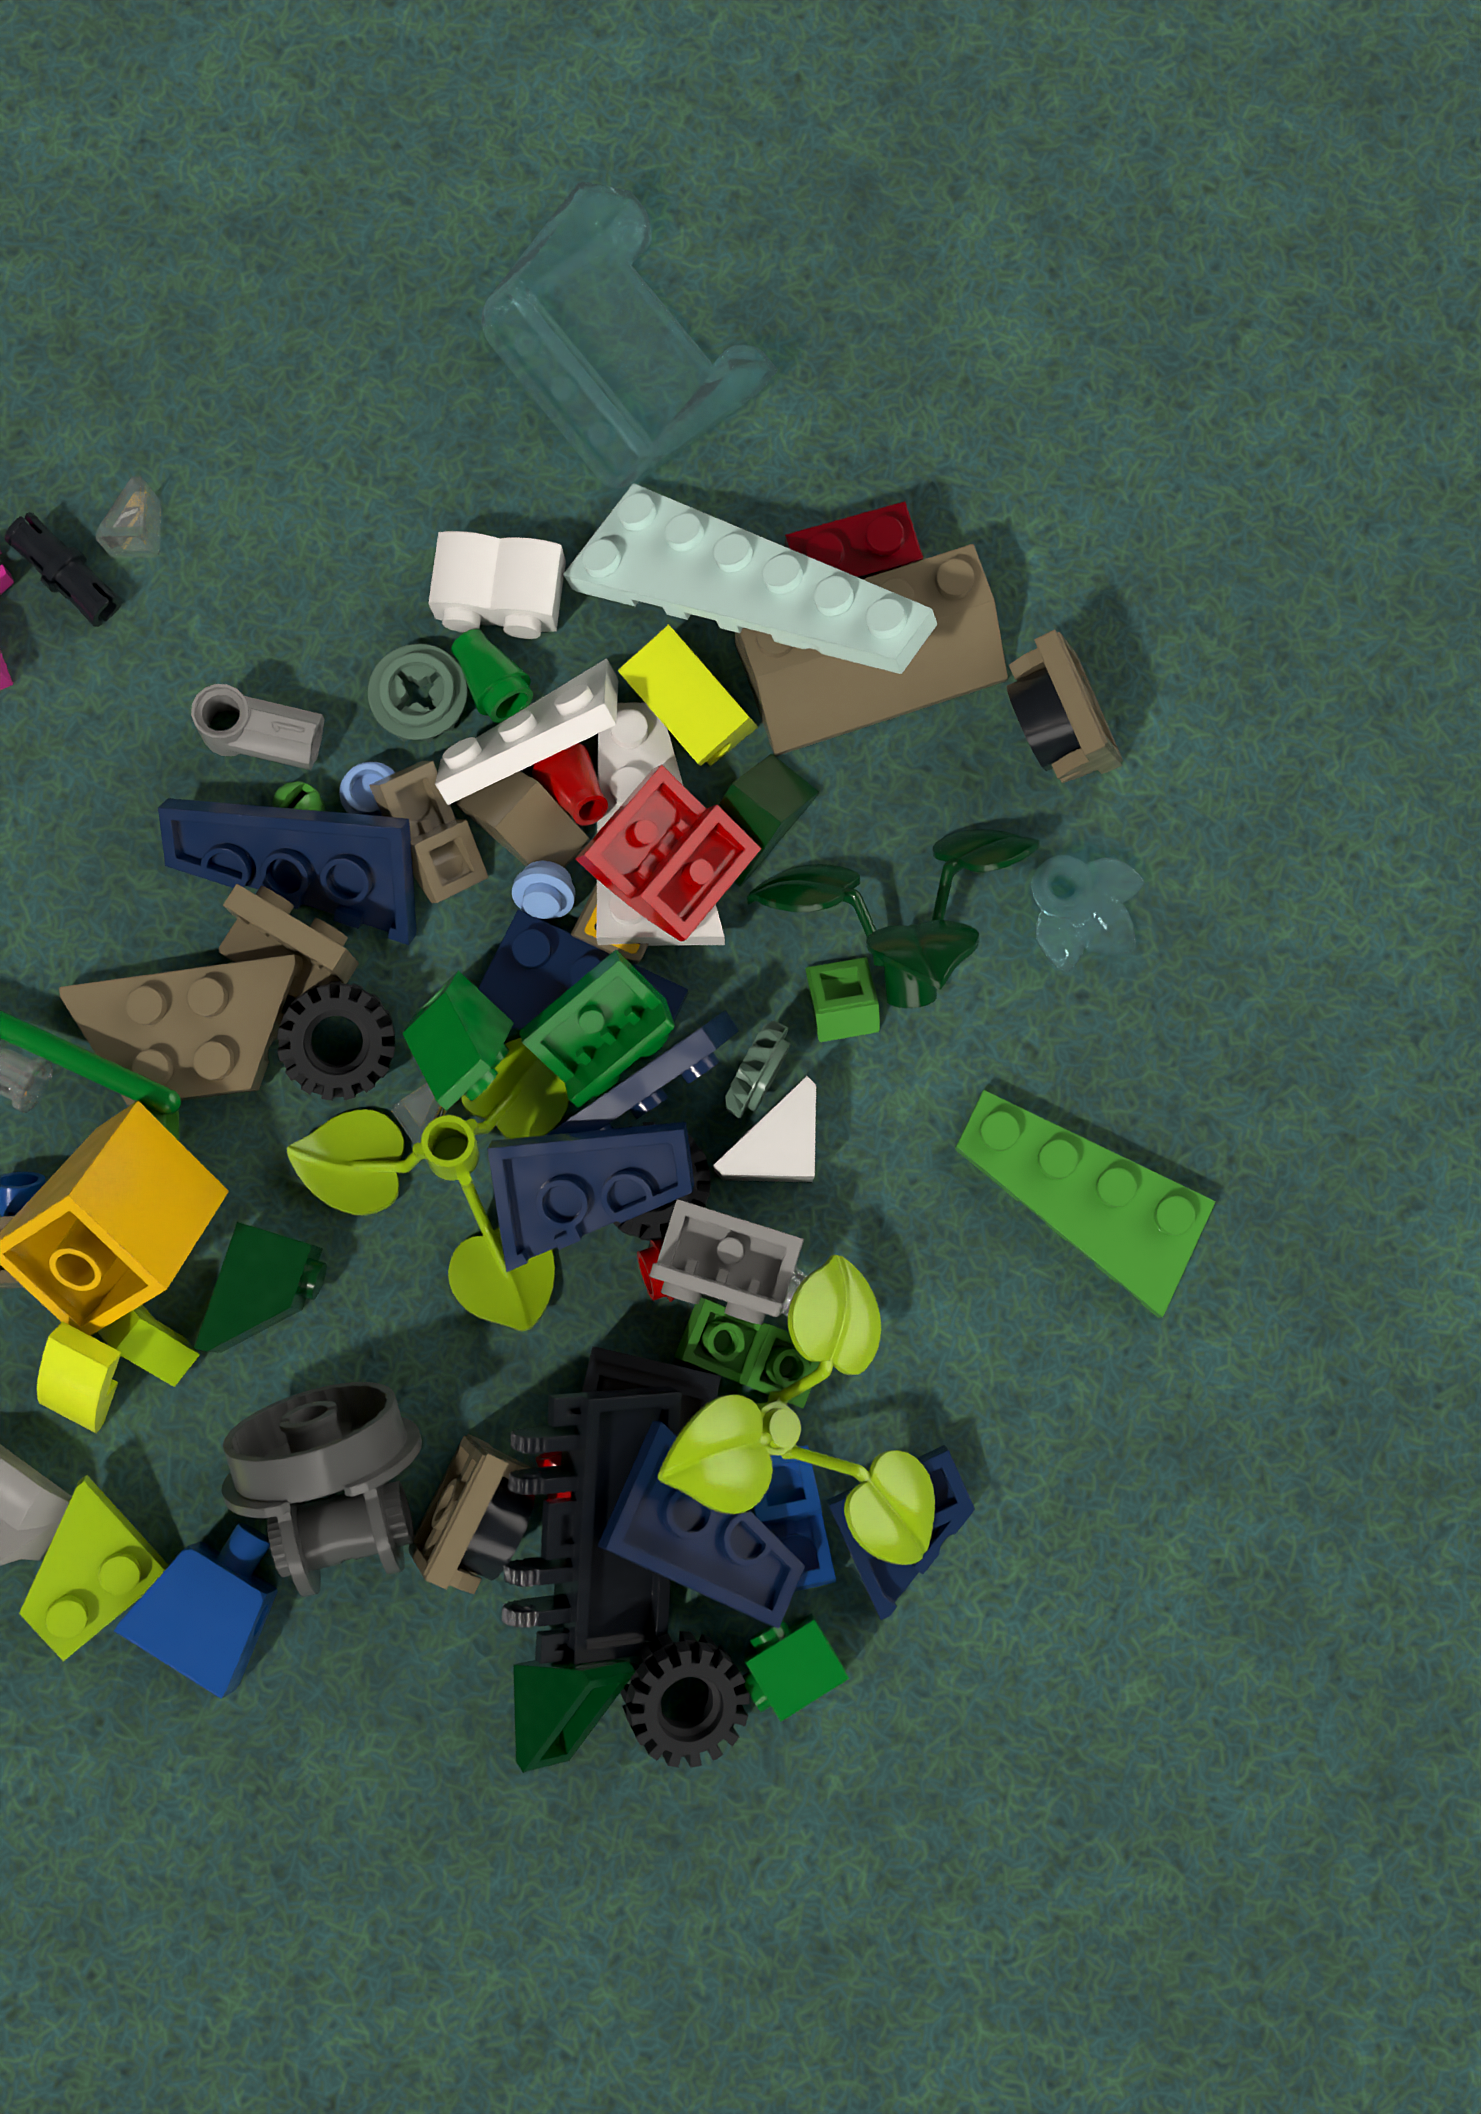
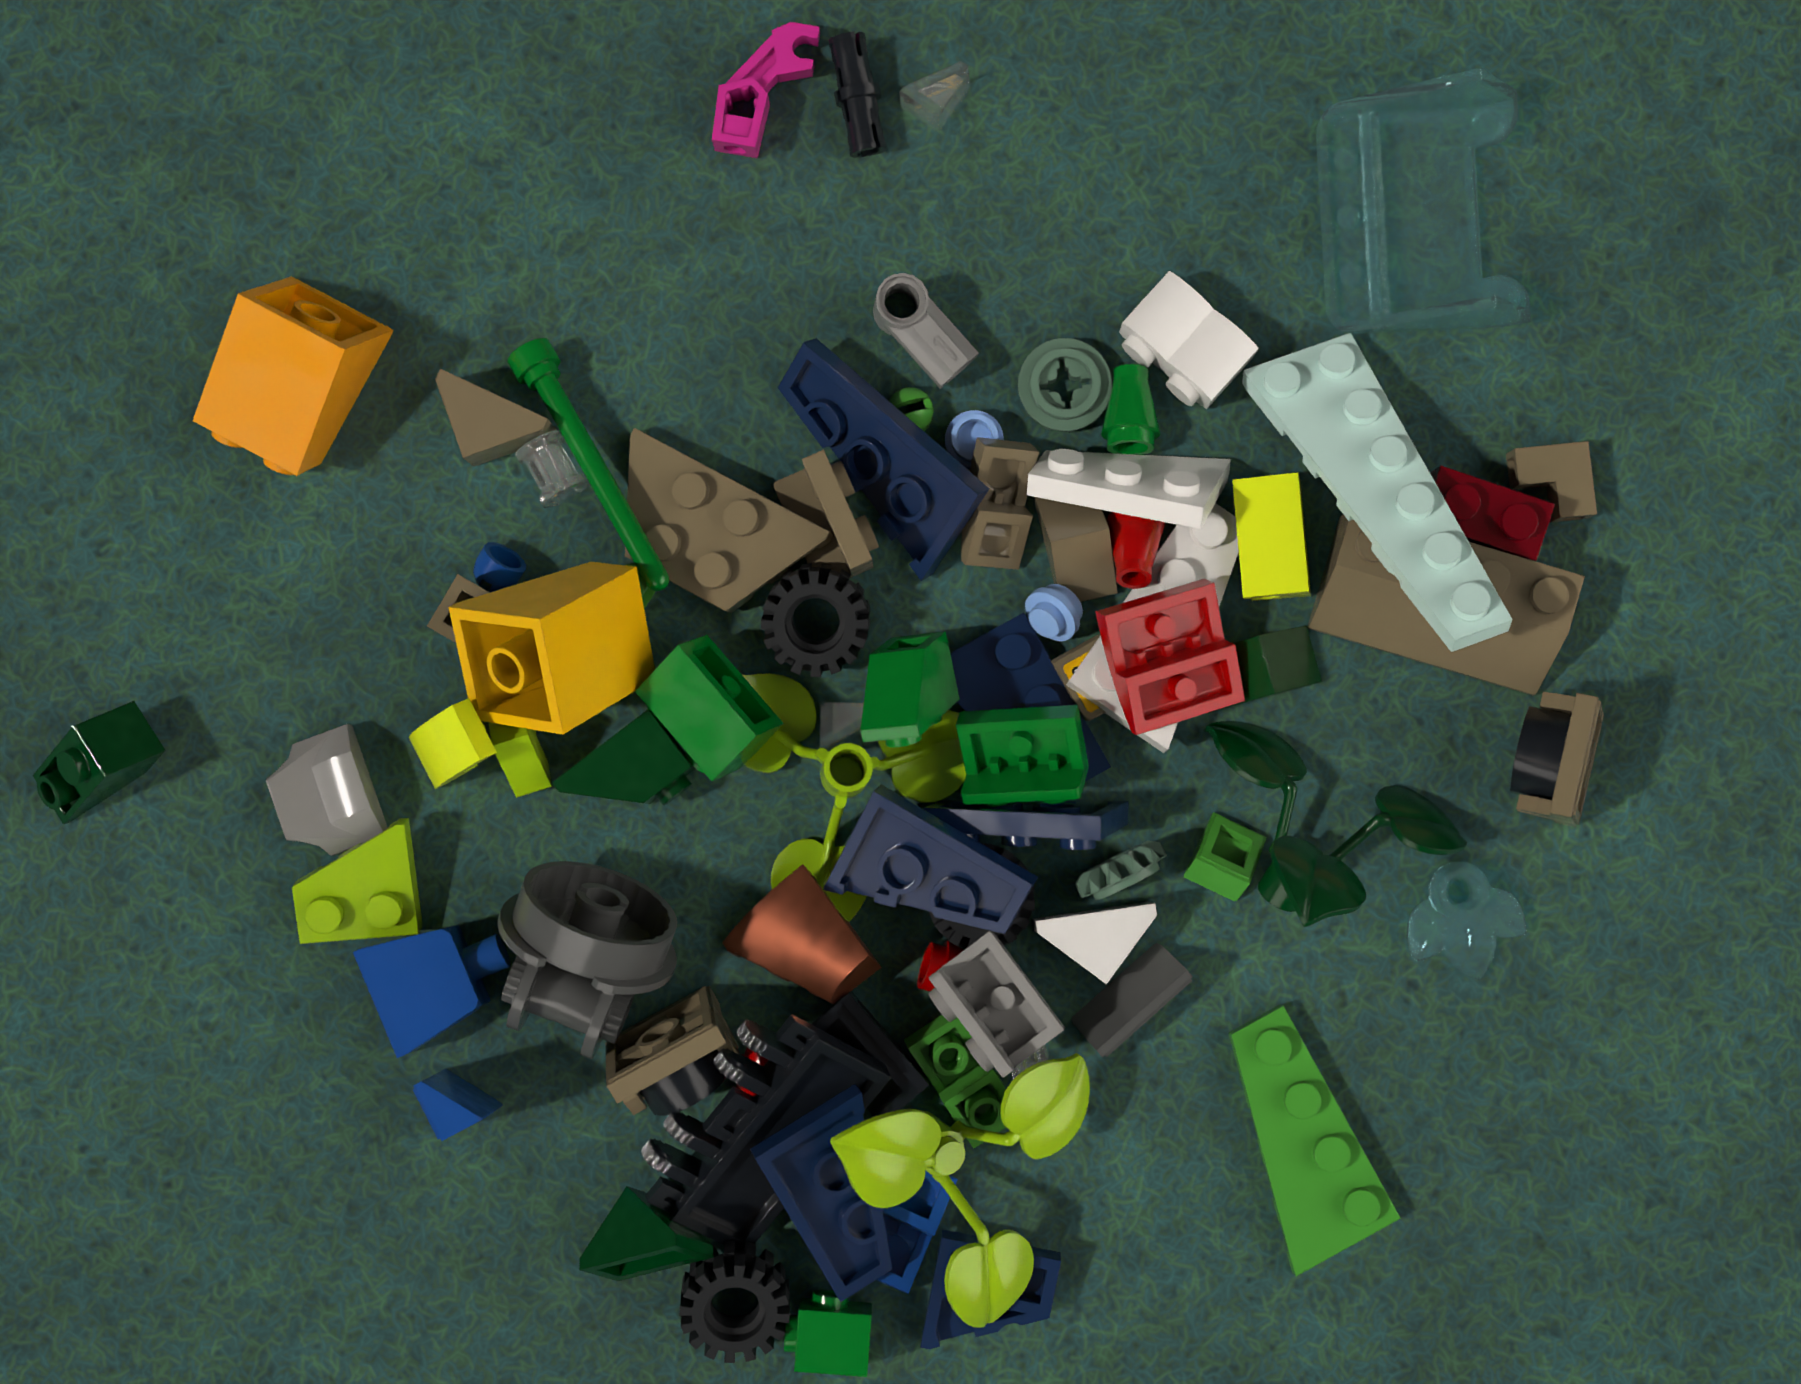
camera: 40 degrees right, 5 degrees up
none -> blue slope [413,1069,503,1141]
none -> green brick [635,635,784,782]
none -> copper slope [722,864,882,1004]
none -> dark grey slope [1071,943,1193,1057]
none -> dark tan piece [1506,441,1597,522]

